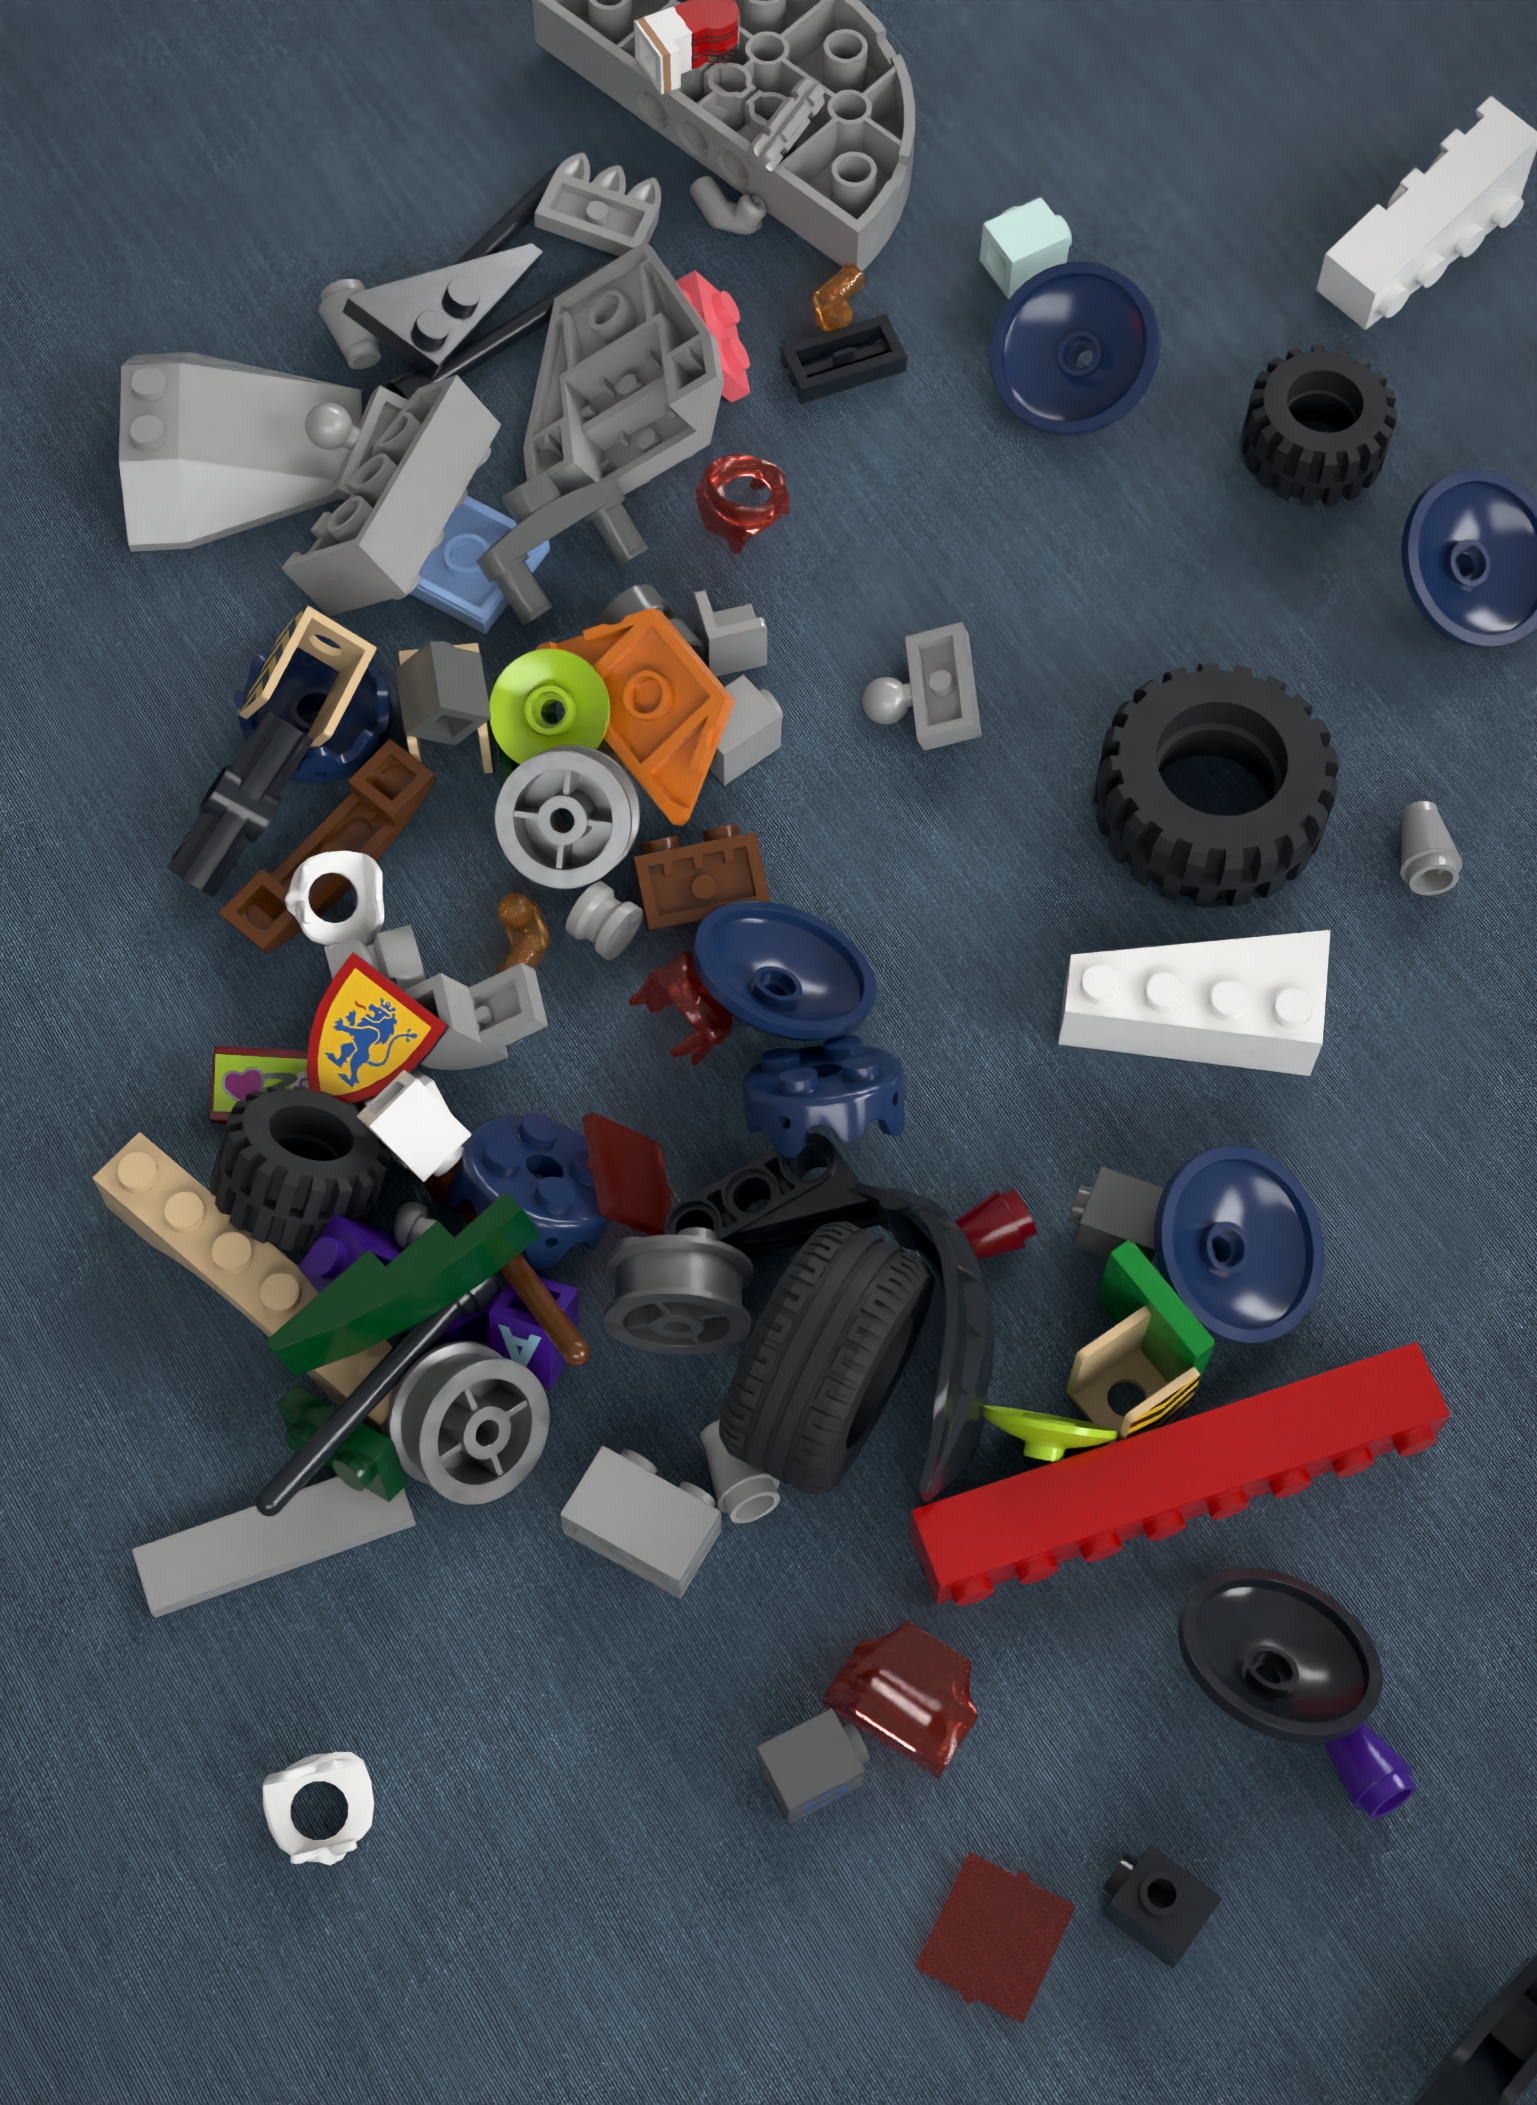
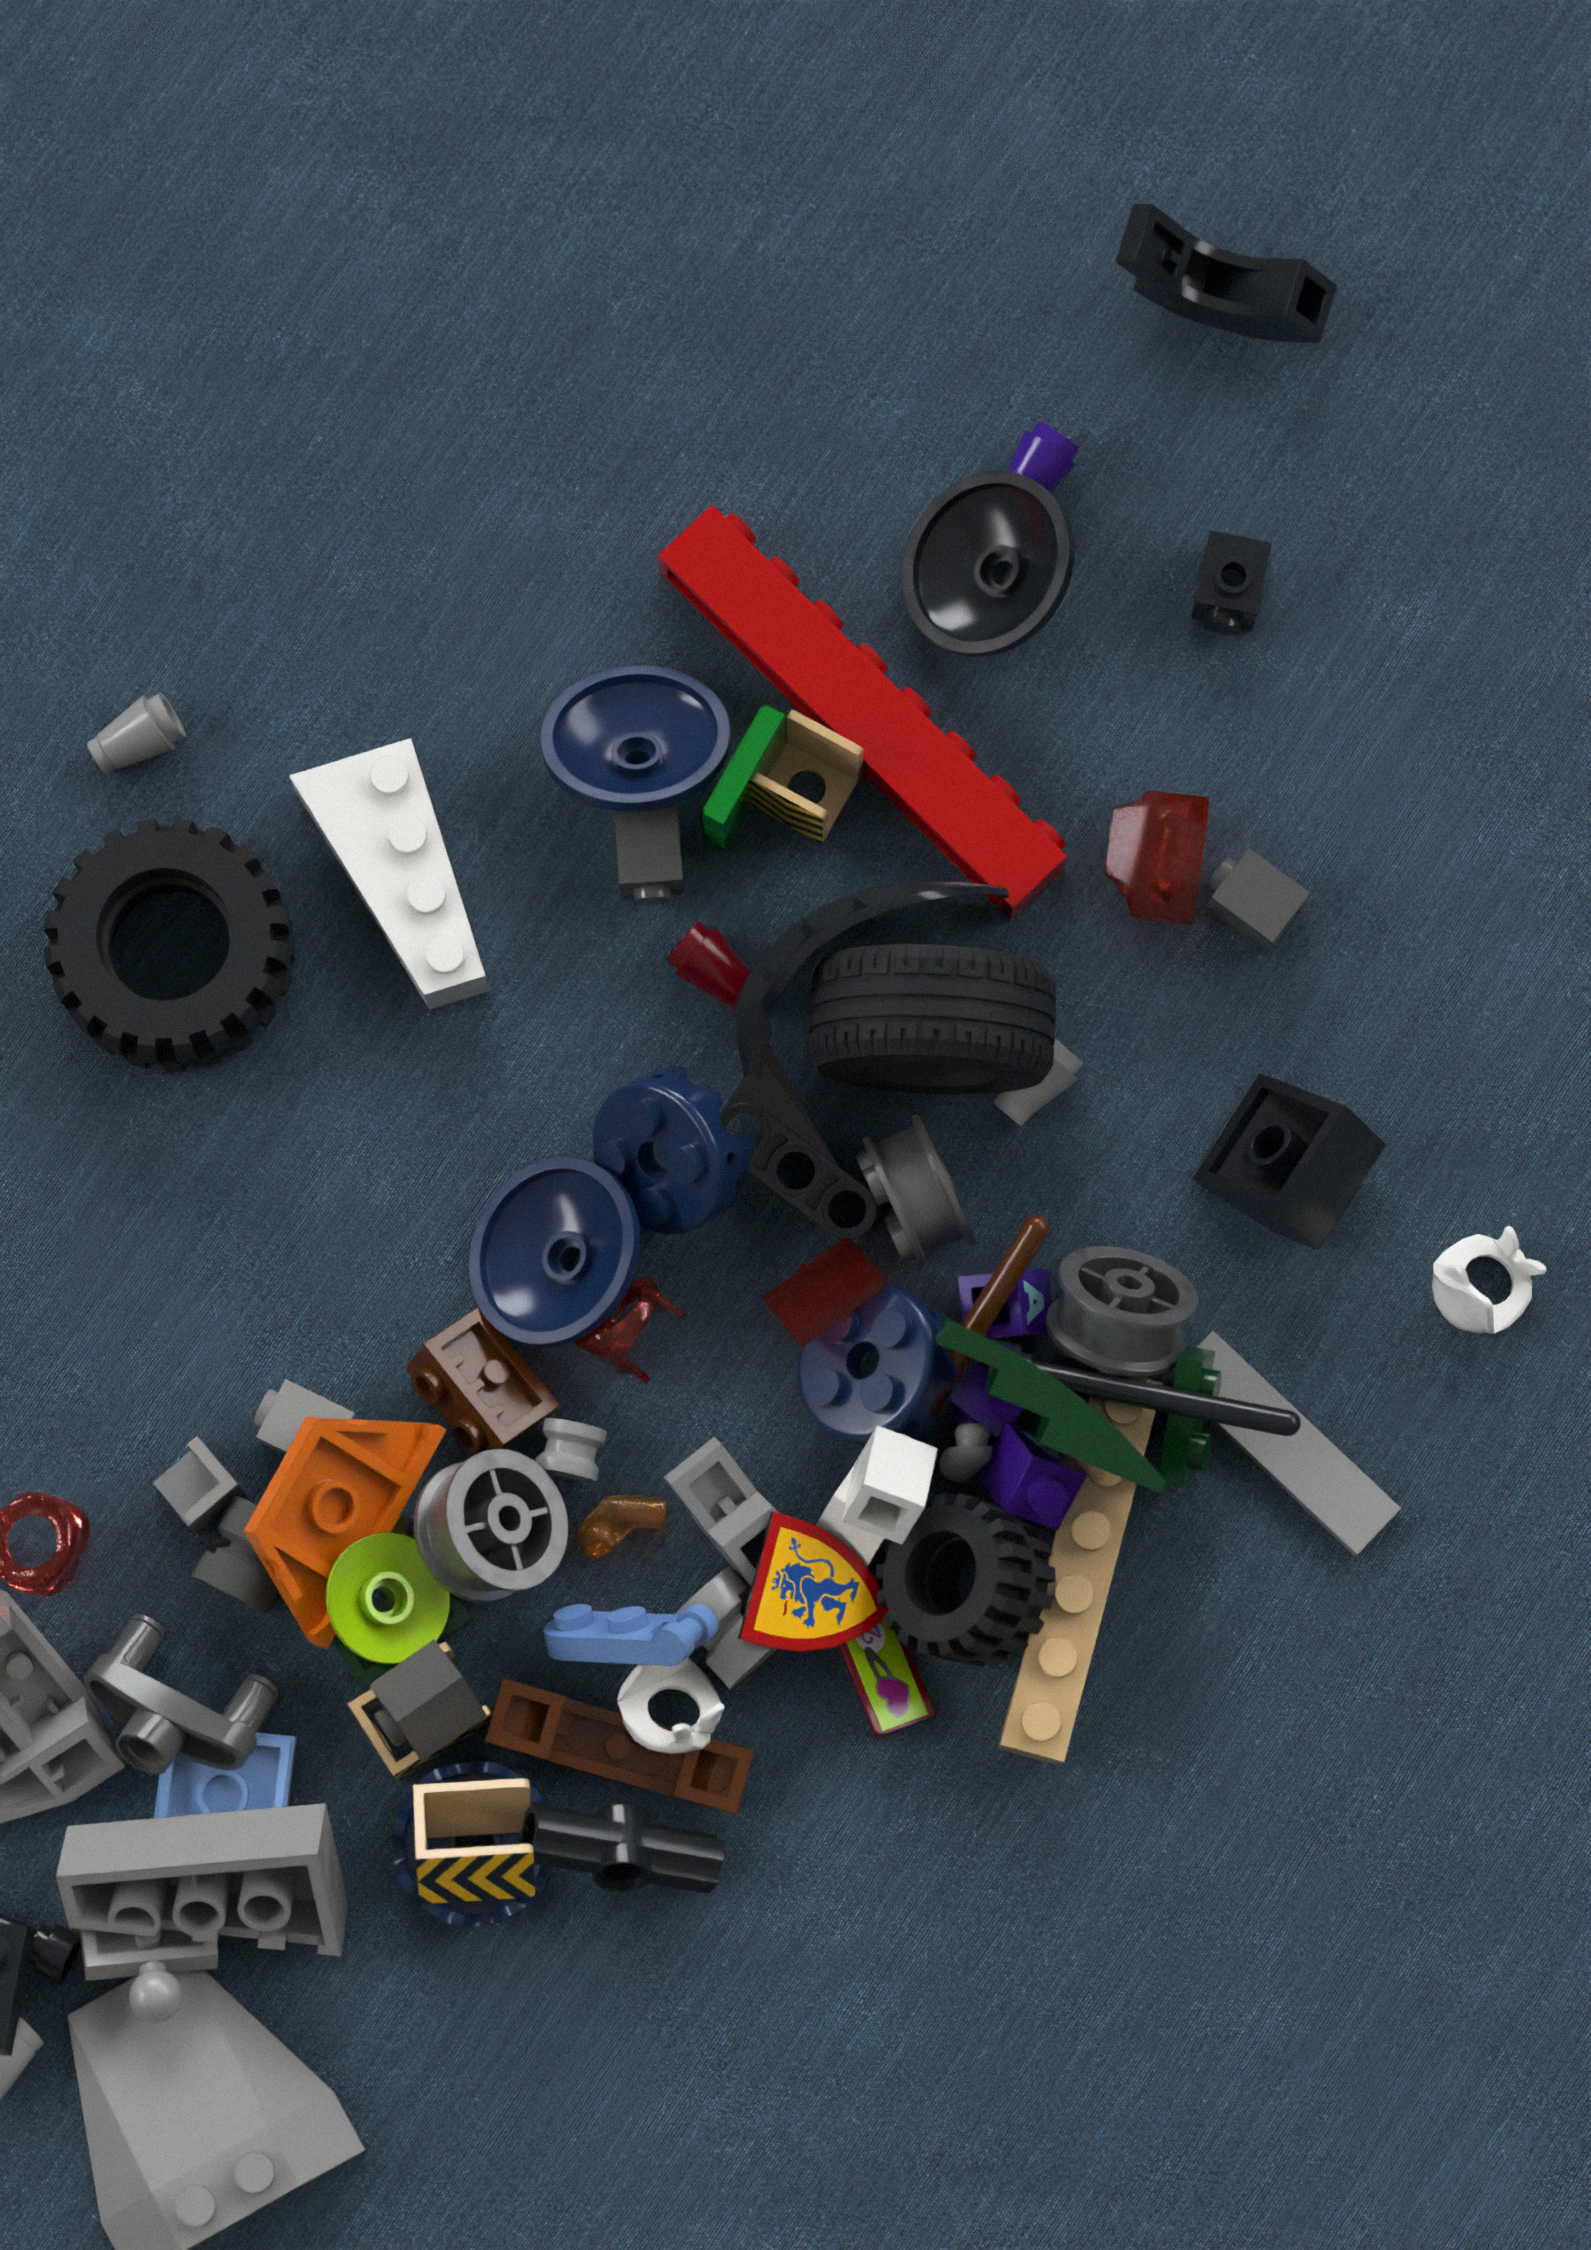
camera: 115 degrees left, 15 degrees up
light grey brick [560,1445,721,1600] -> none
light grey plate [862,622,982,751] -> none
clear red piece [915,1852,1076,2024] -> none
lime dish [982,1405,1117,1462] -> none
none -> medium blue plate [544,1603,718,1666]
none -> black slope [1192,1073,1386,1250]

